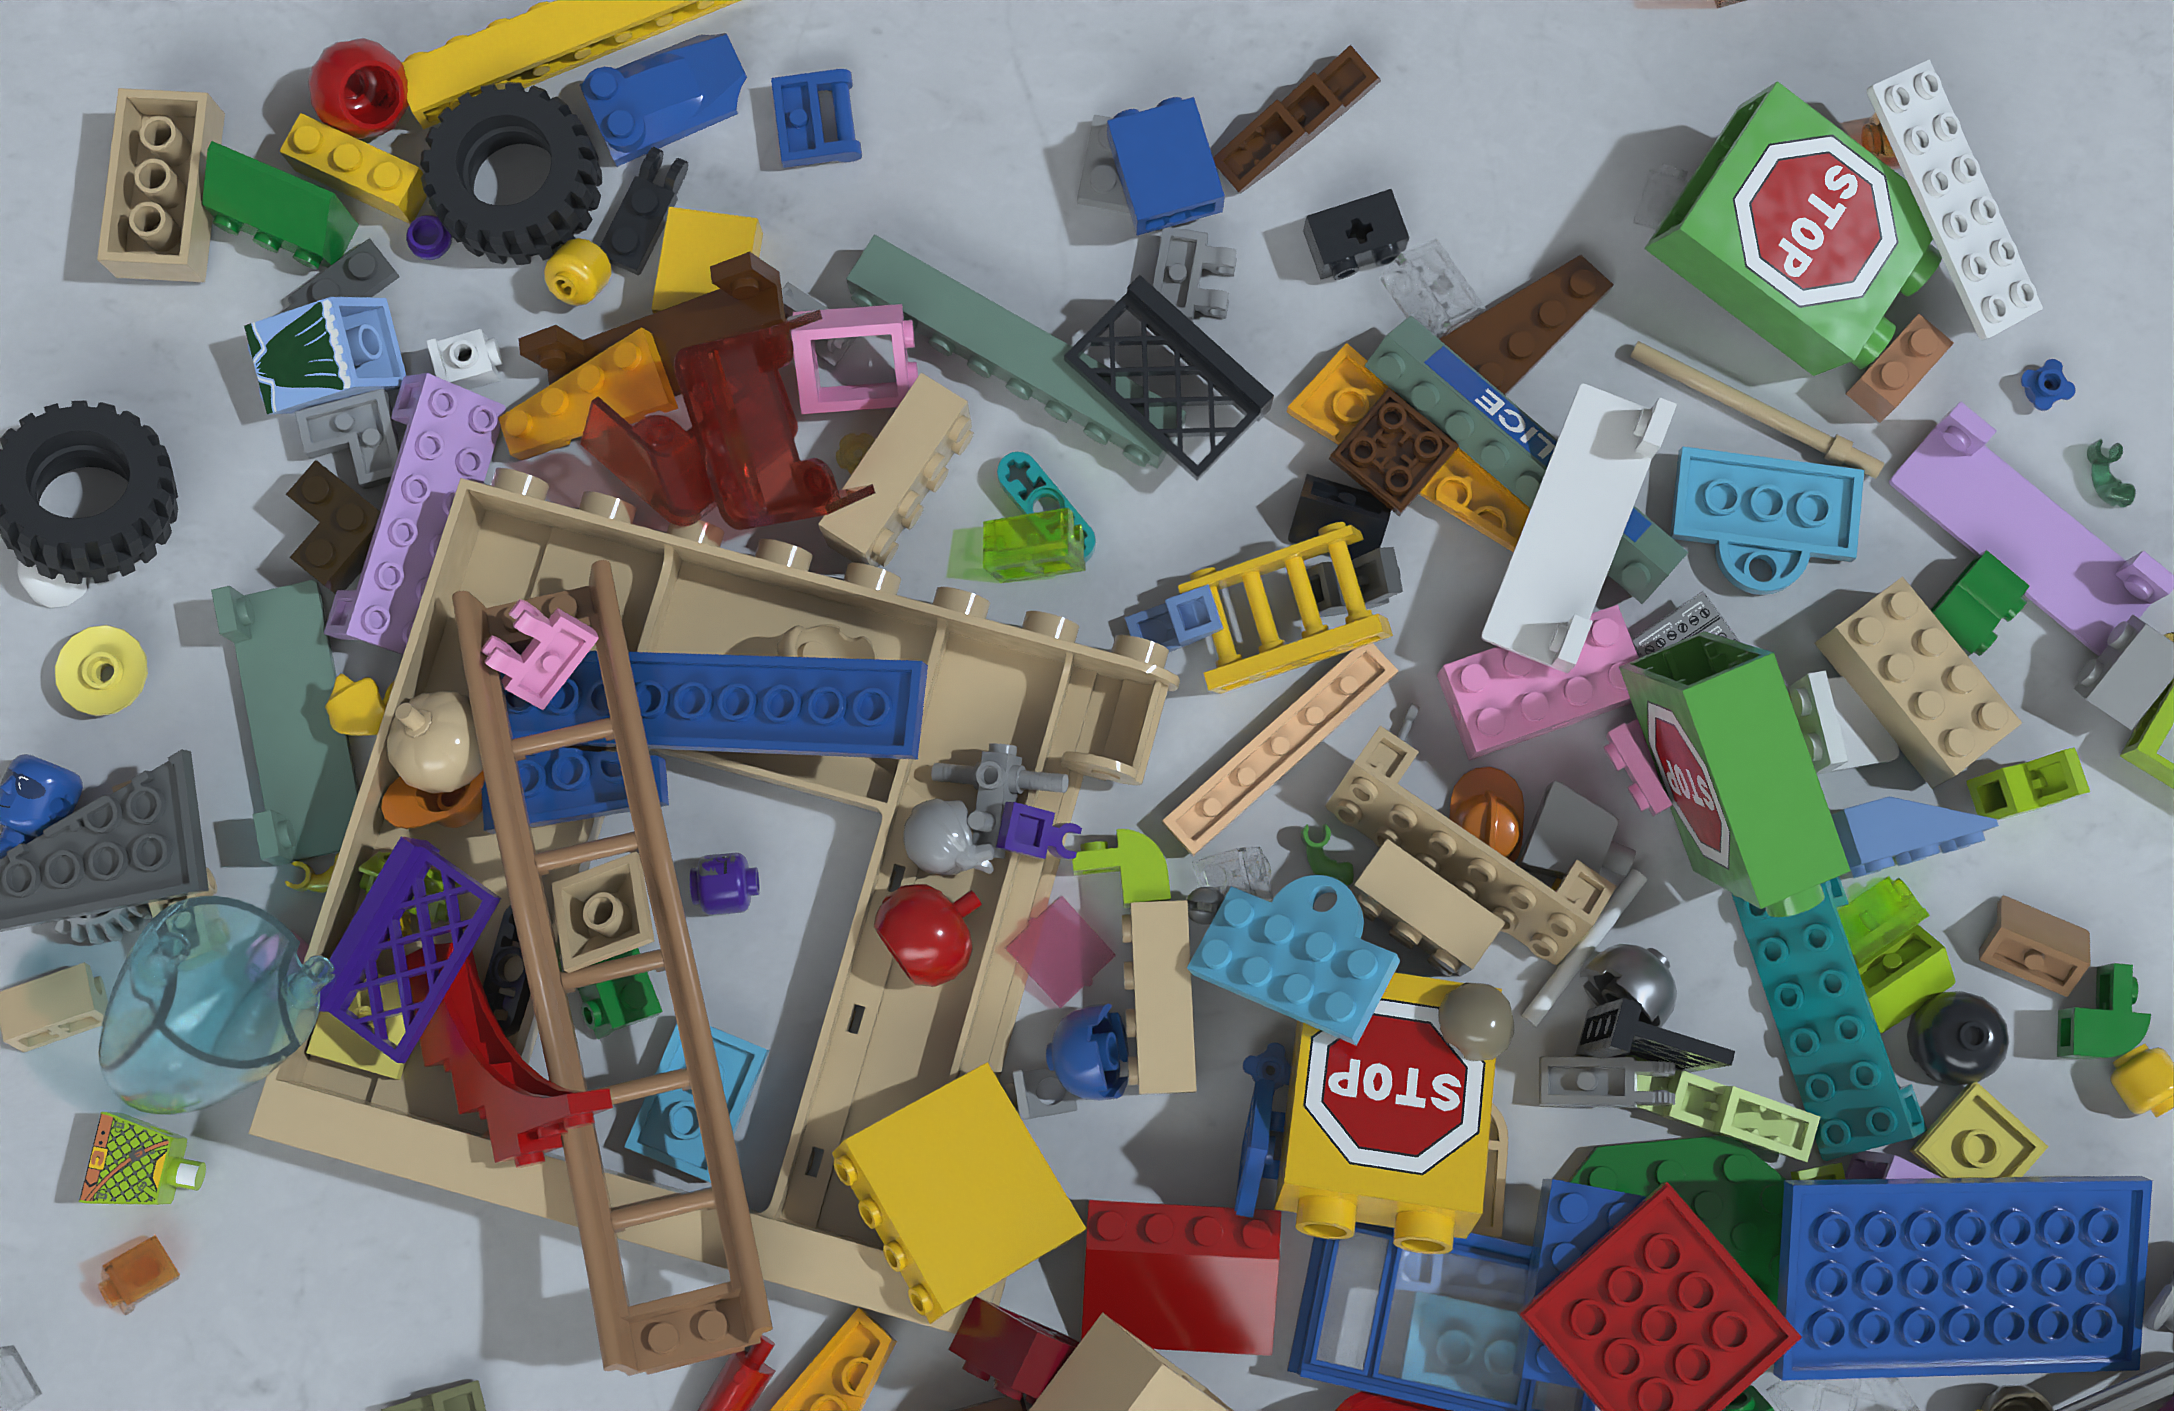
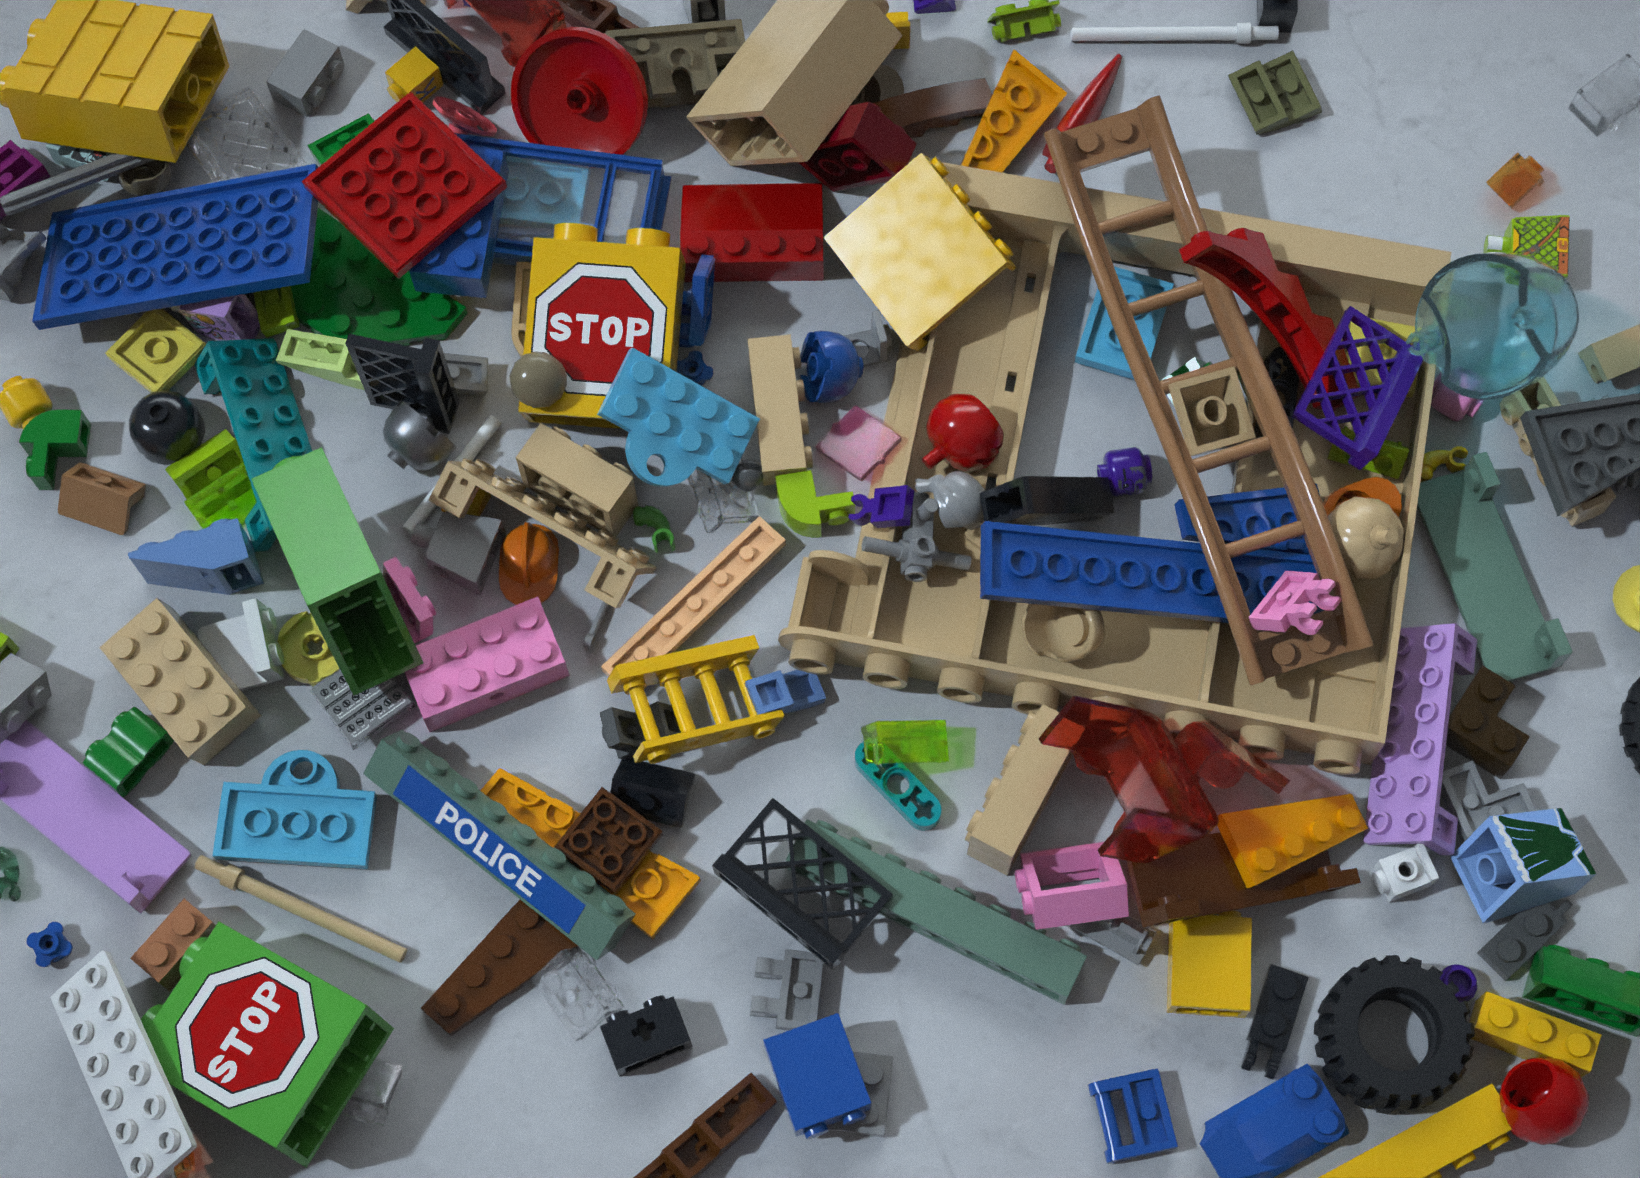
camera: 175 degrees right, 10 degrees down
yellow piece [325,674,395,736] -> none
yellow head [544,238,612,306] -> none
clear yellow plate [836,433,875,475] -> none
white bracket [1481,383,1677,674] -> none
lime brick [1966,747,2090,821] -> none
none -> black slope [979,476,1115,526]

